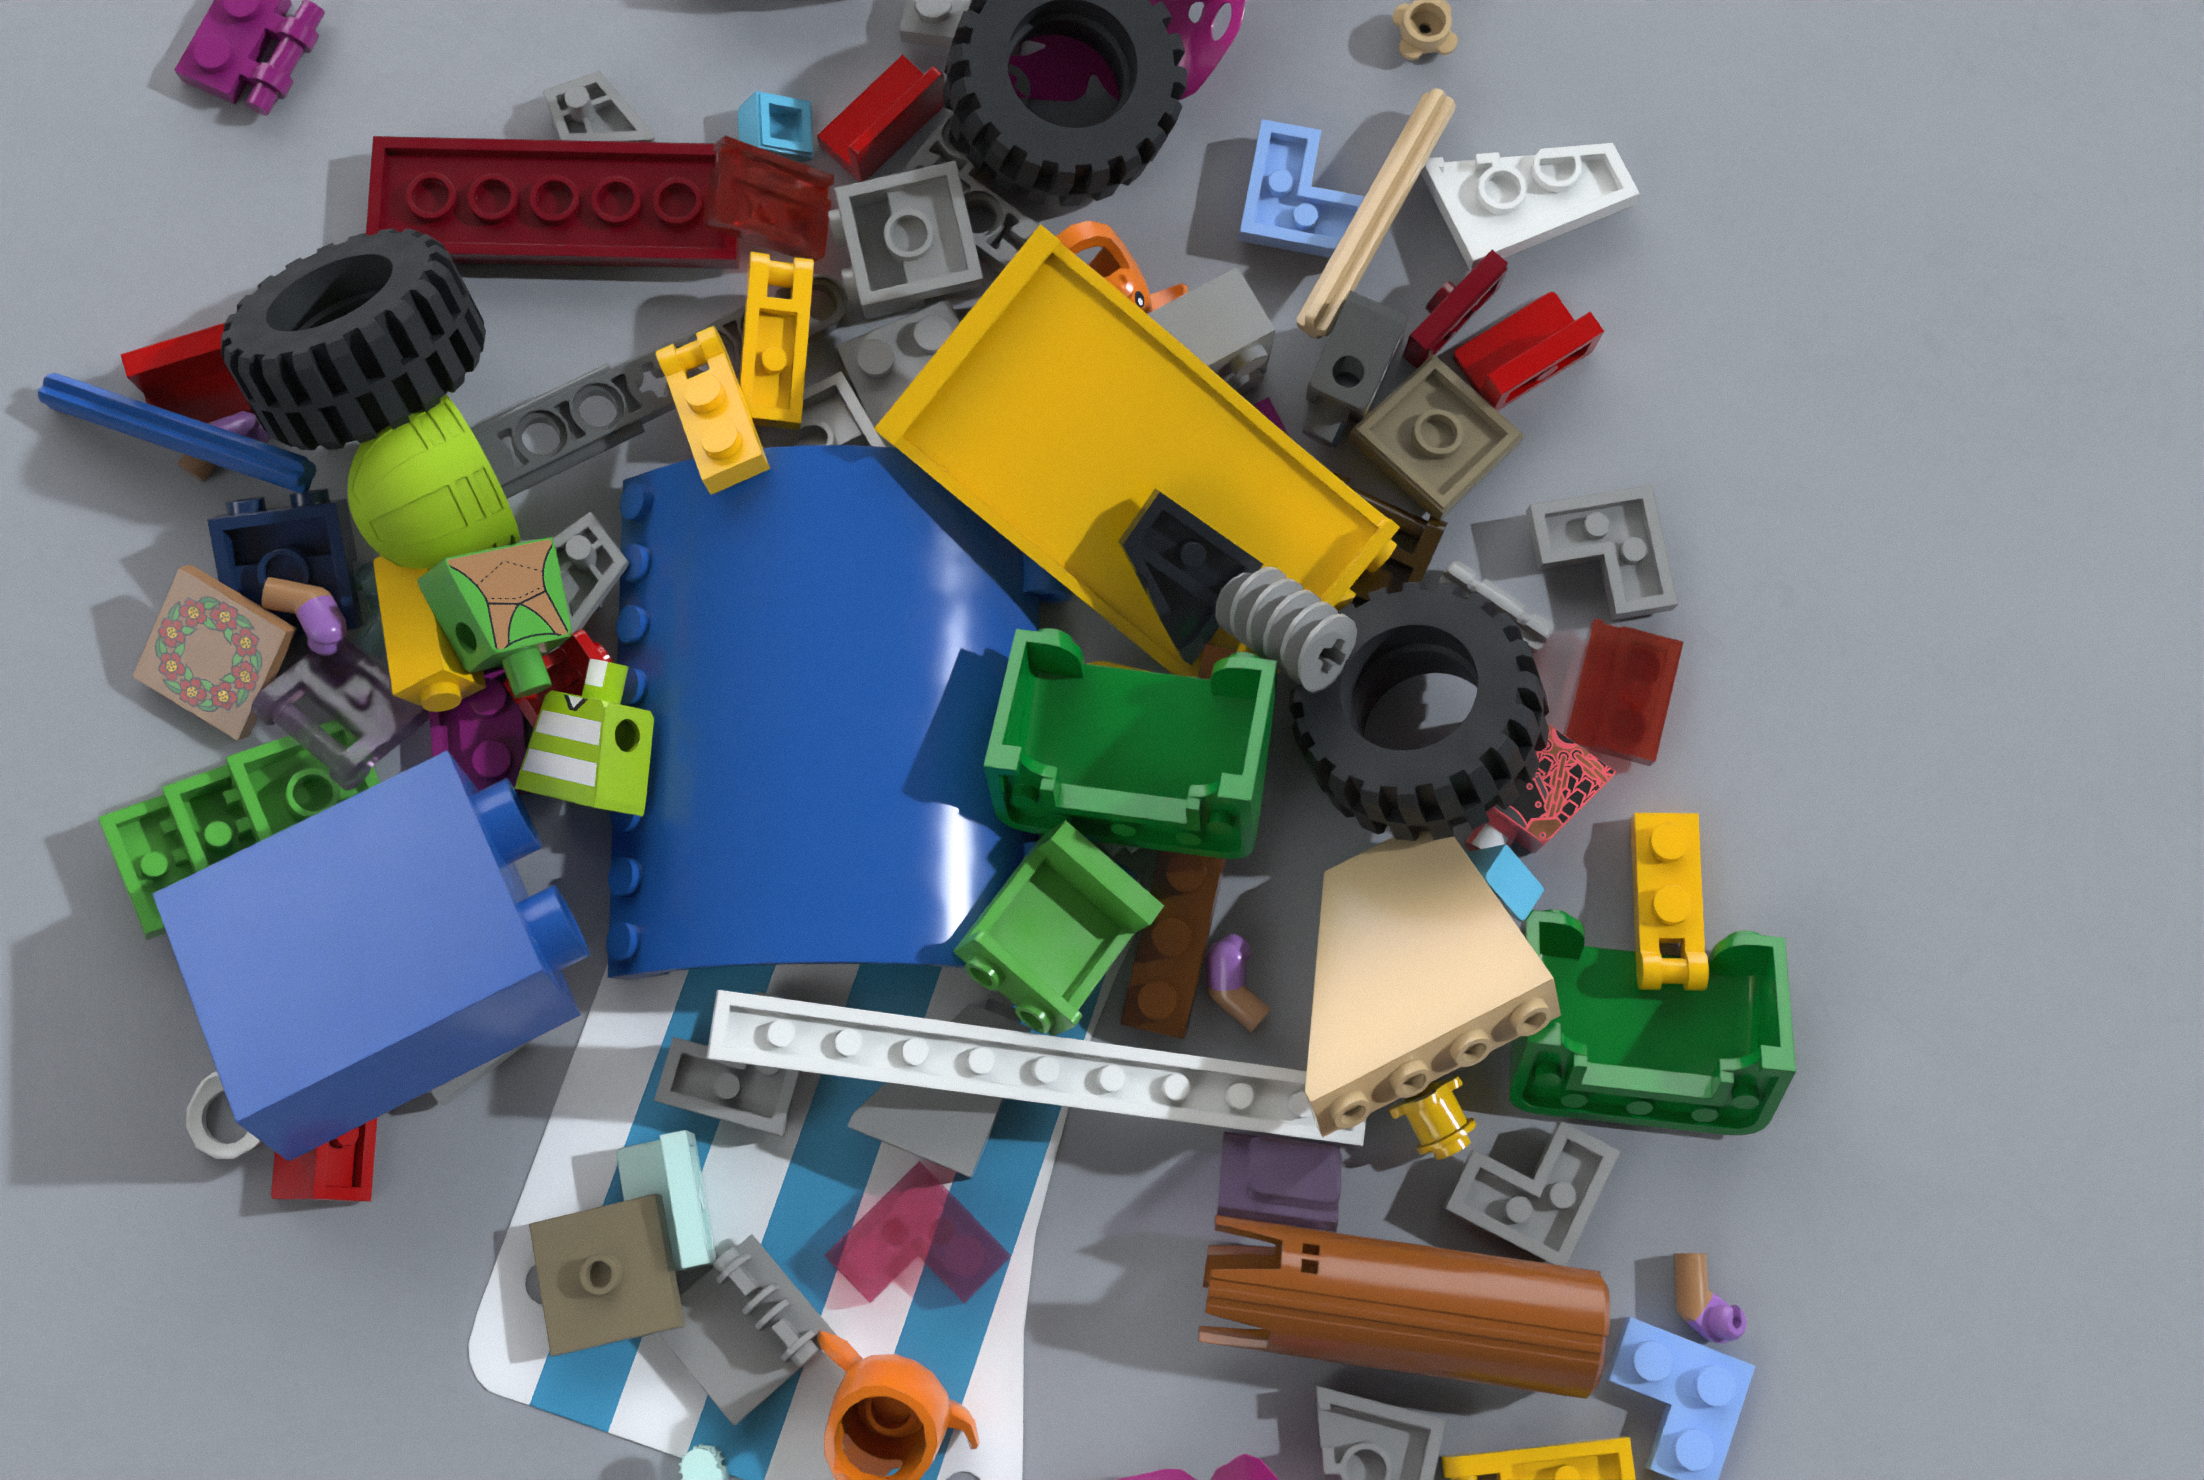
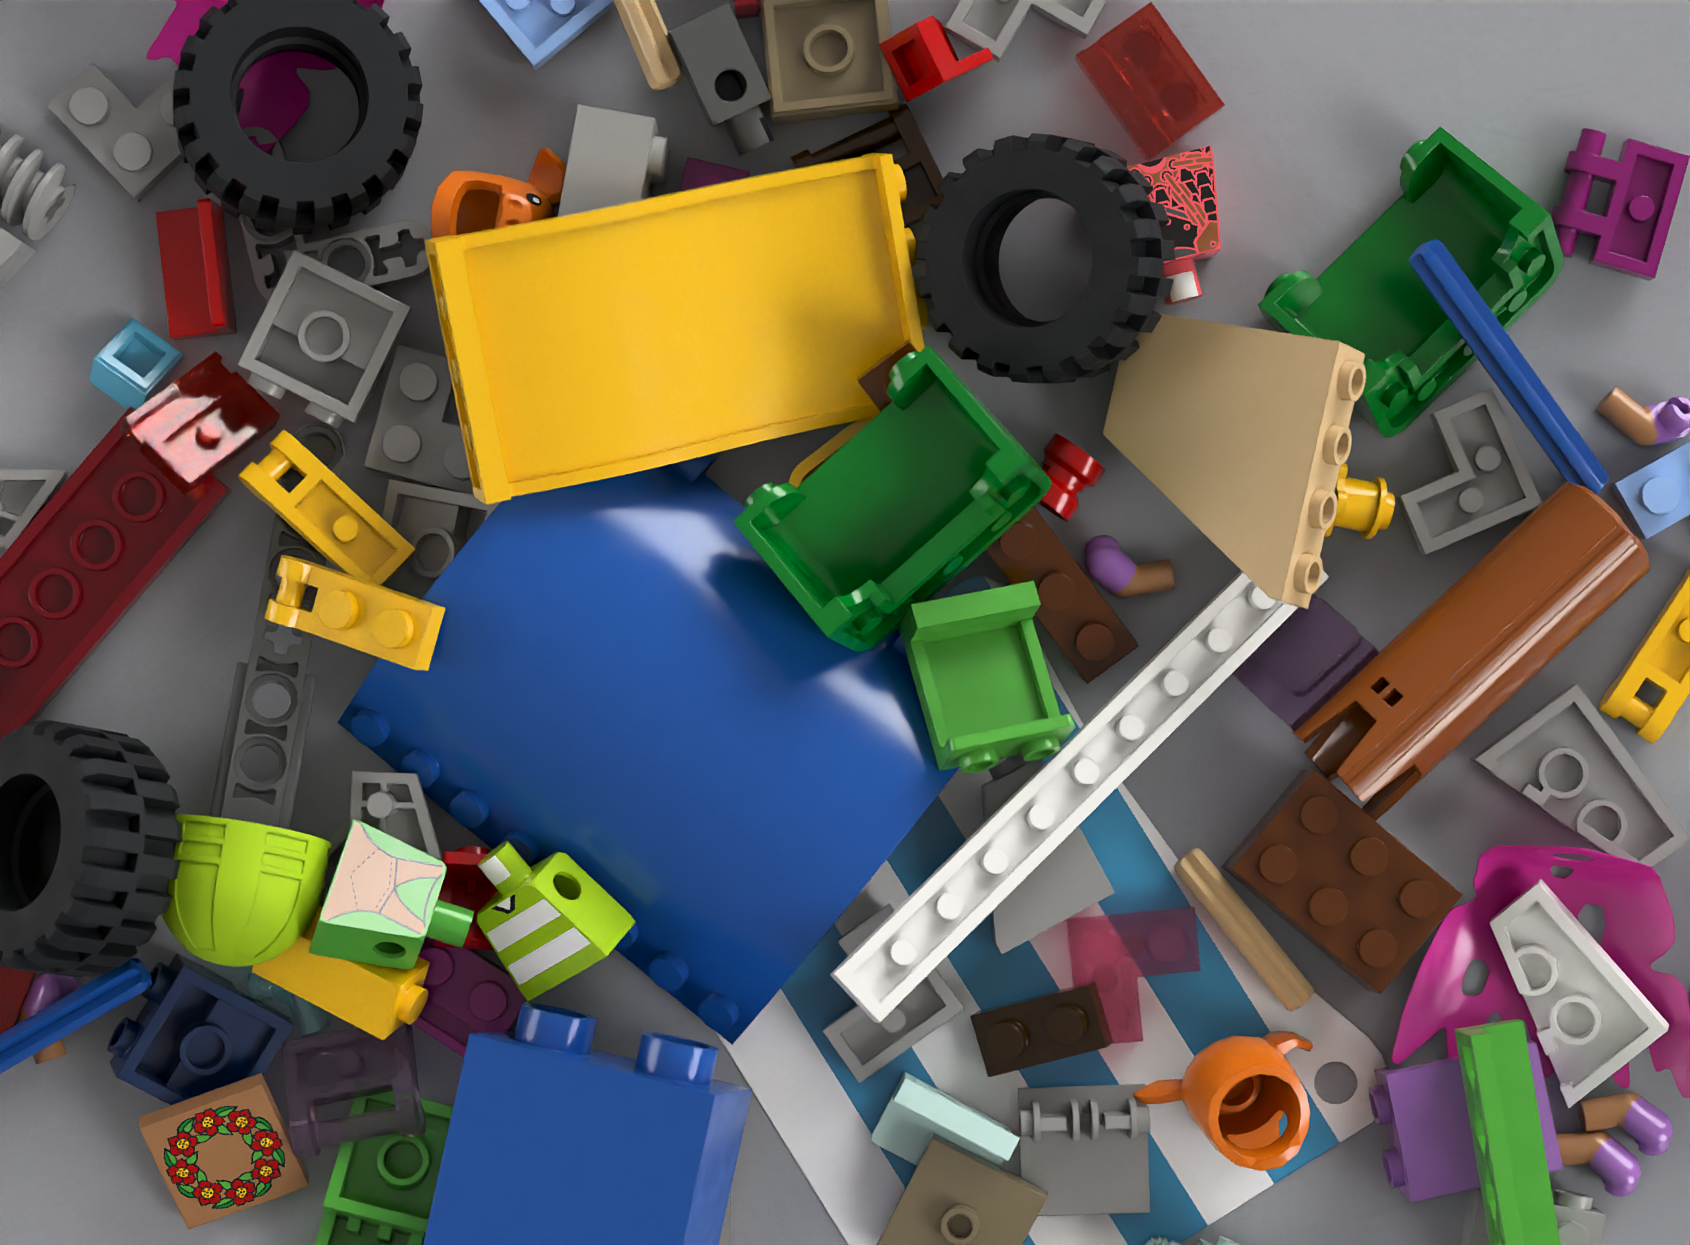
camera: 50 degrees left, 10 degrees up
arm [262,577,347,656] -> none
black wing [1118,488,1263,666] -> none
light grey piece [1216,567,1357,693] -> none
light grey axle [1437,561,1554,654] -> none
medium azure slope [1466,844,1545,921] -> none
yellow plate [1630,813,1709,991] -> none
none -> red panel [879,15,994,102]
none -> dark brown plate [970,981,1113,1077]
none -> red wheel [1038,433,1106,522]
none -> tan axle [1174,848,1314,1011]
none -> reddish brown brick [1222,769,1463,994]
none -> blue axle [1409,239,1609,494]
none -> magenta plate [1551,128,1690,281]

